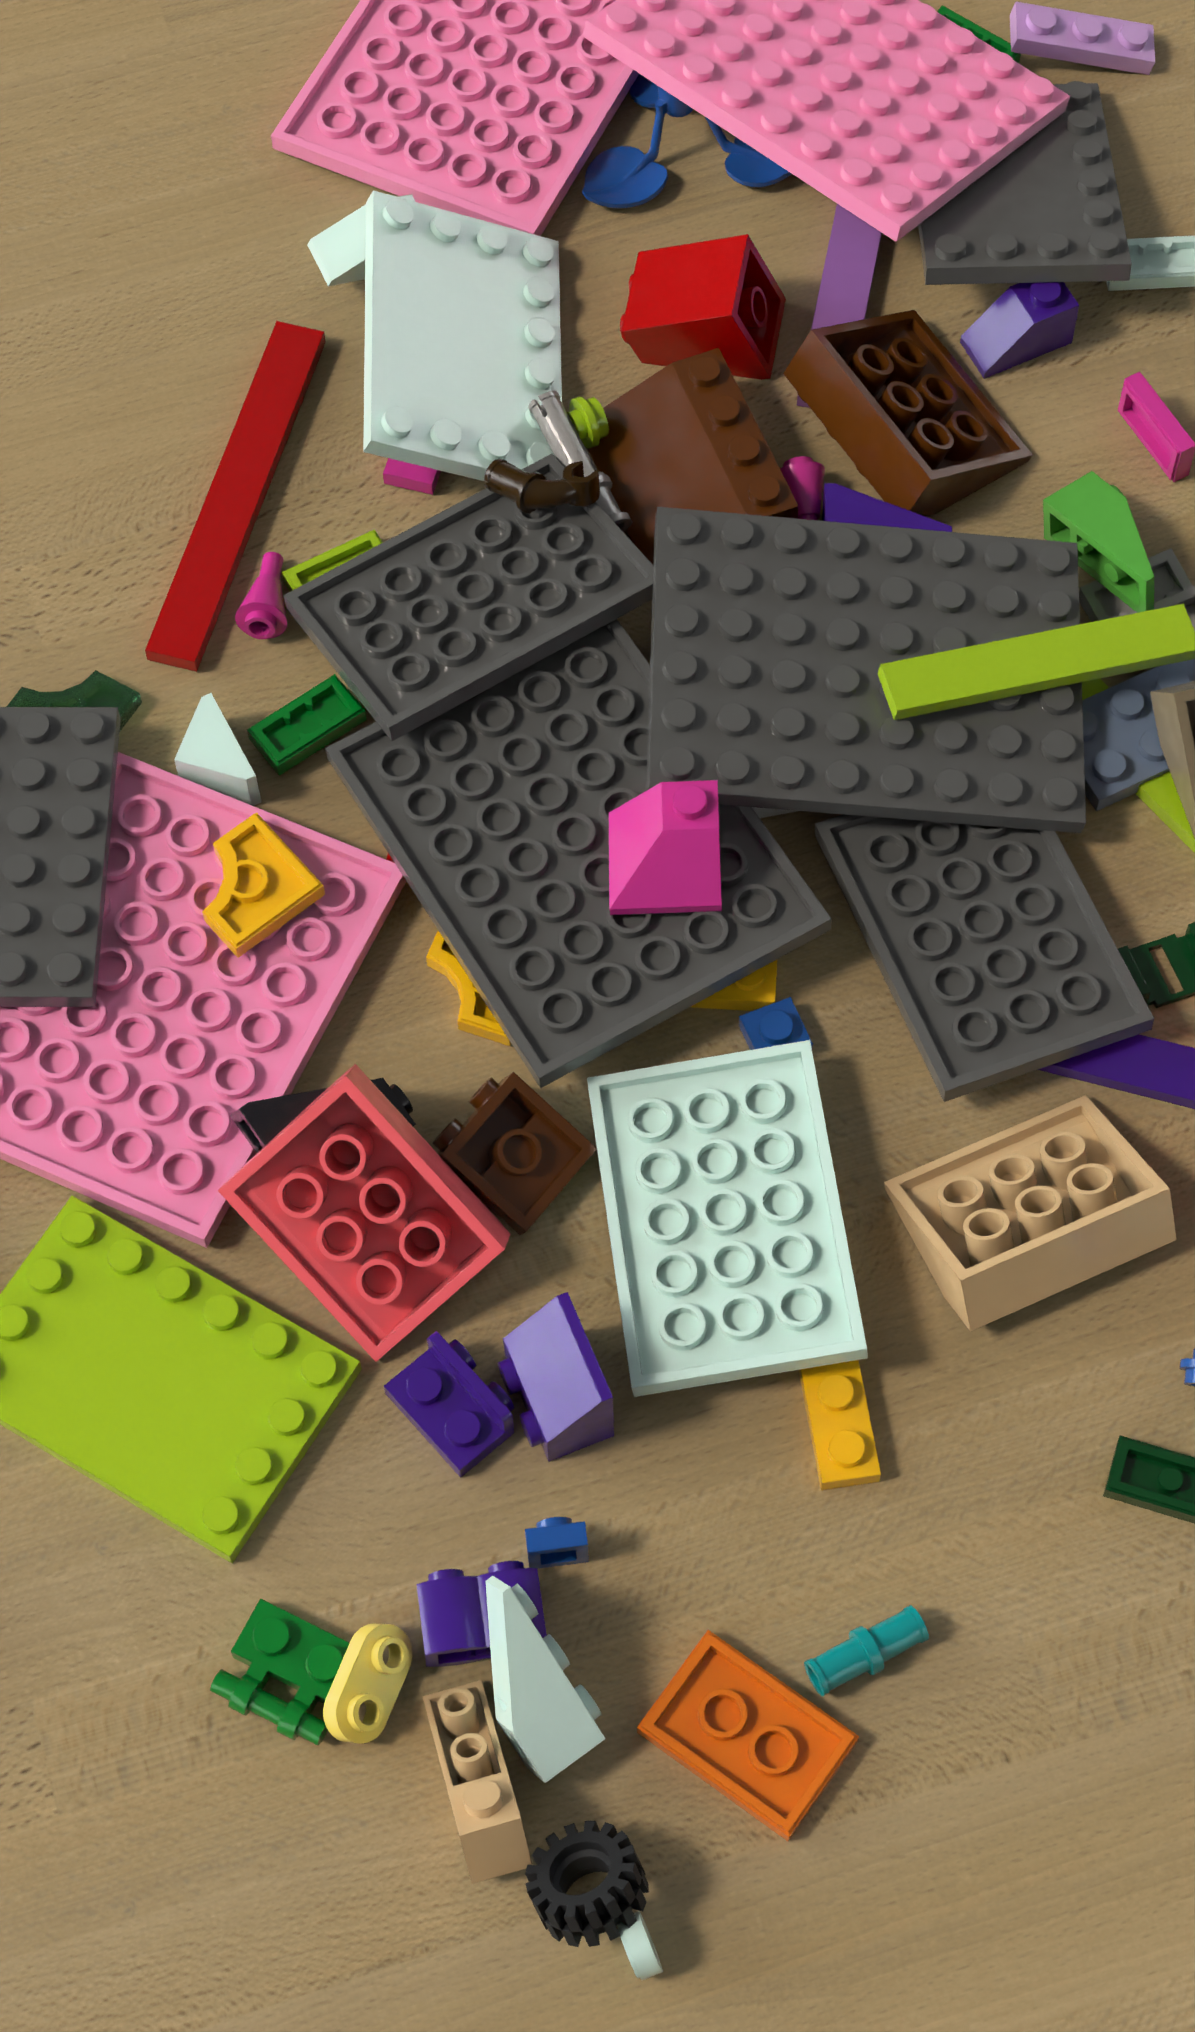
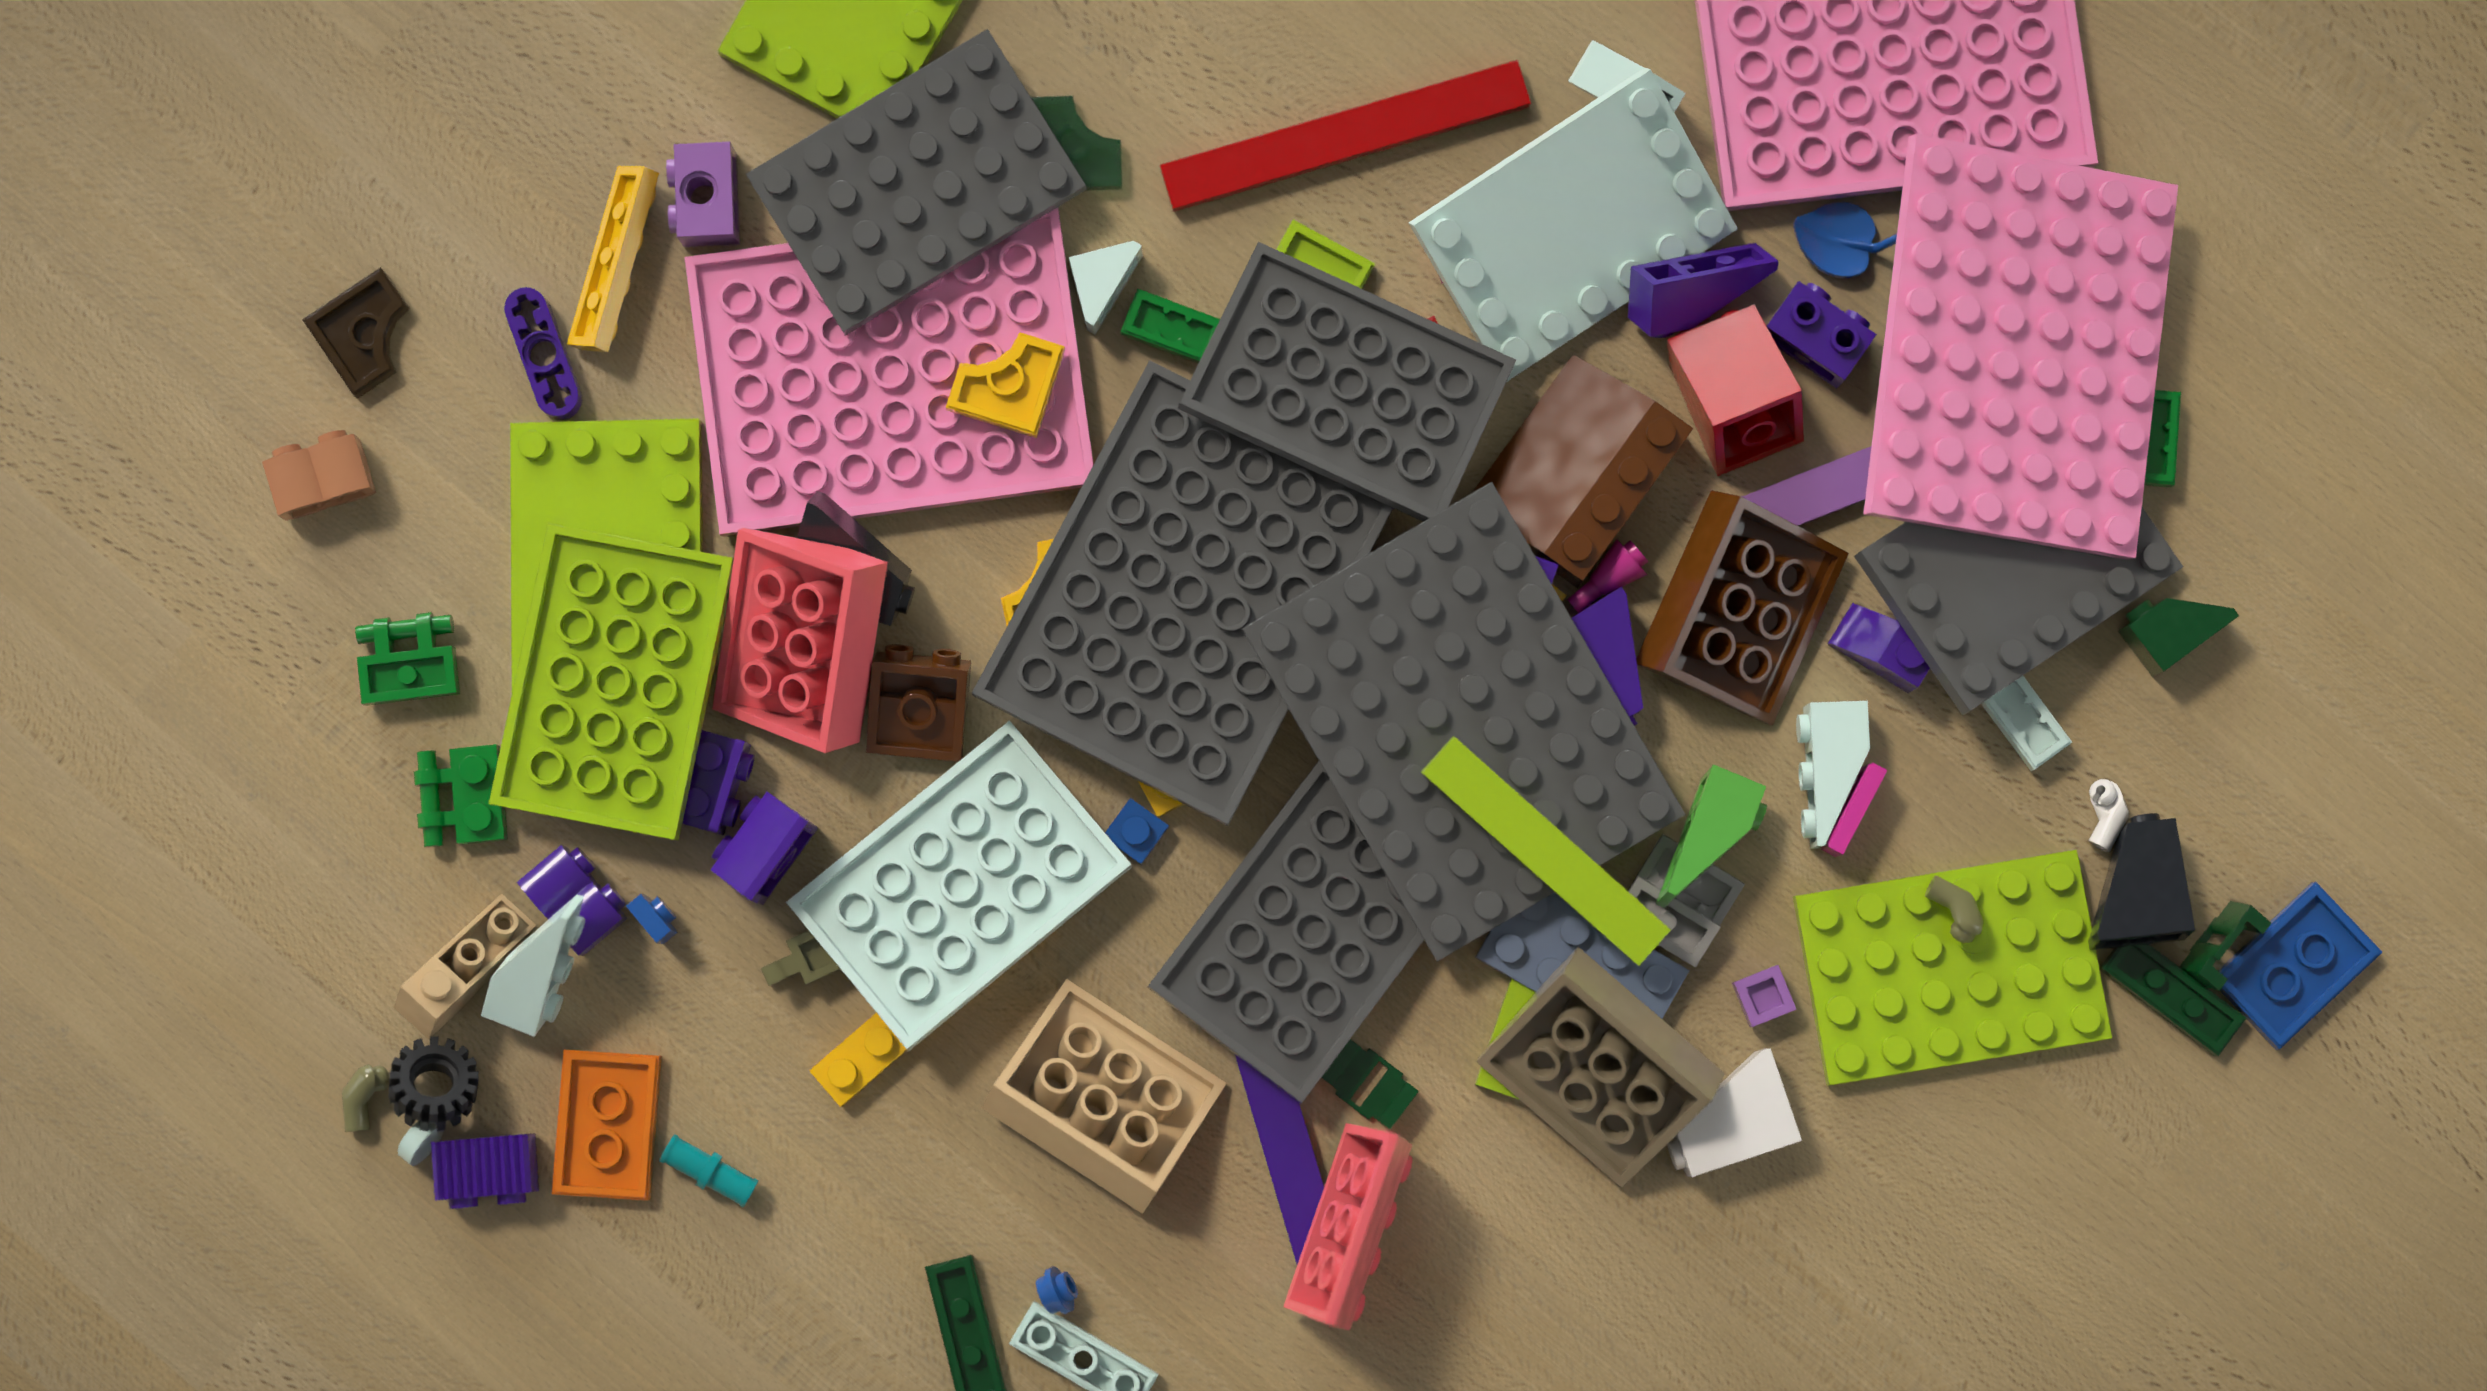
camera: 55 degrees right, 20 degrees up
dark pink cone [235,552,287,639] -> none
light yellow plate [323,1623,412,1744] -> none
dark brown piece [484,458,600,513] -> none
light grey pin [528,391,632,532] -> none
lime plate [567,396,609,448] -> none
dark pink slope [609,780,722,915] -> none
lavender plate [1010,2,1155,75] -> none
none -> olive arm [342,1064,389,1132]
none -> green plate [355,612,460,706]
none -> dark purple brick [431,1133,539,1209]
none -> lime plate [489,523,734,841]
none -> olive plate [761,930,840,986]
none -> dark purple slope [1628,243,1779,338]
none -> dark purple brick [1766,281,1877,389]
none -> light aqua slope [1796,701,1870,849]
none -> dark green slope [2118,598,2239,677]

